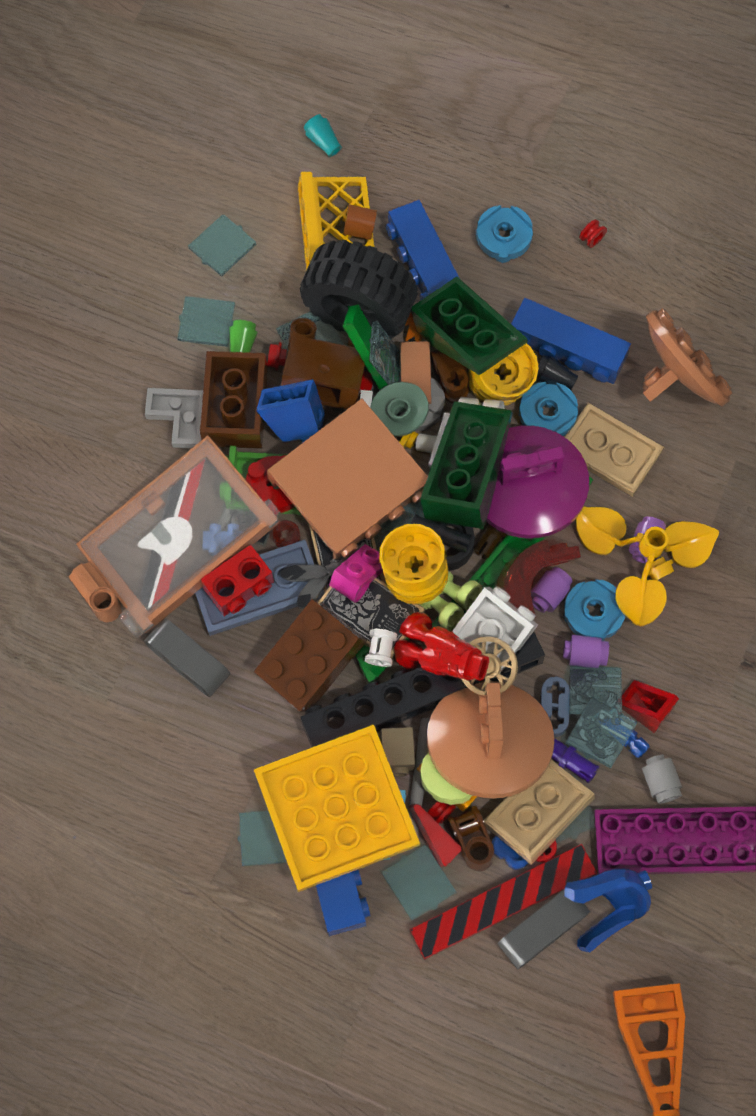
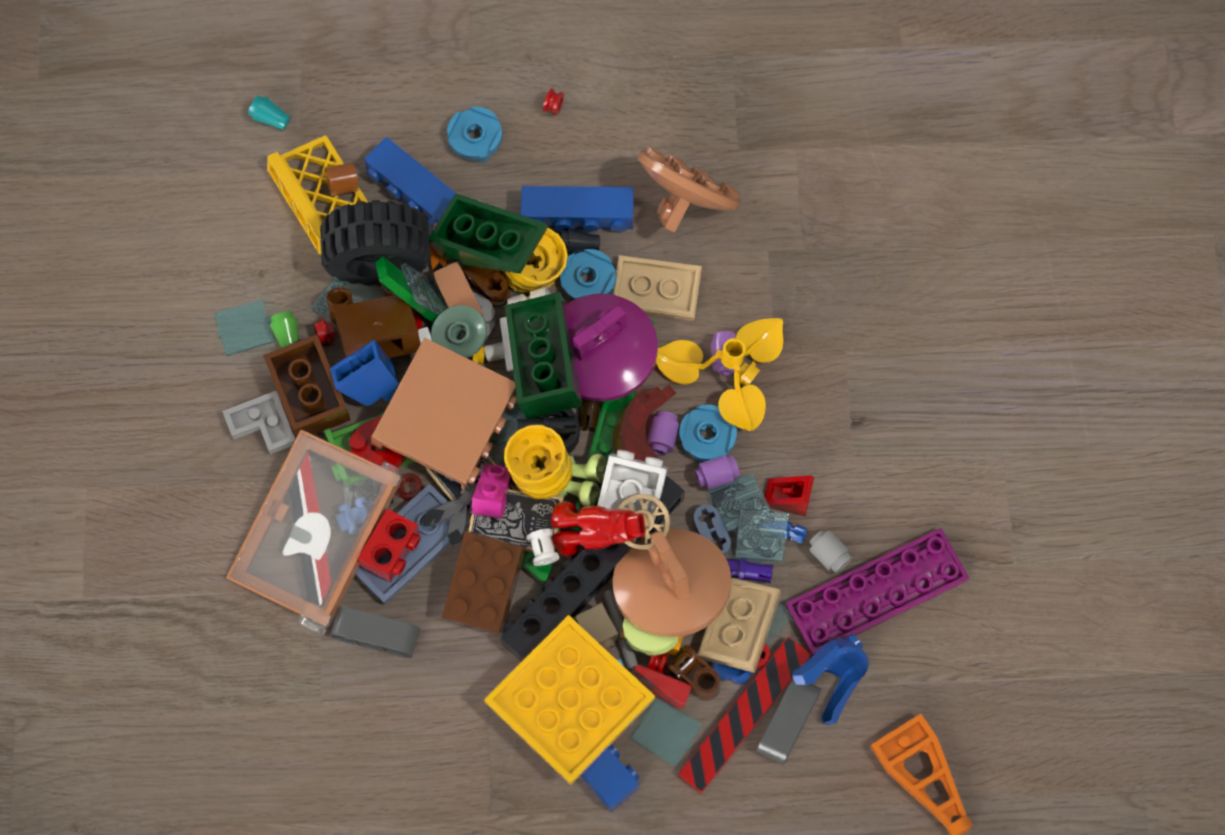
camera: 25 degrees left, 0 degrees up
nougat piece [68,562,122,622] -> none
clear light blue piece [188,214,256,277] -> none
clear light blue piece [238,811,287,866] -> none

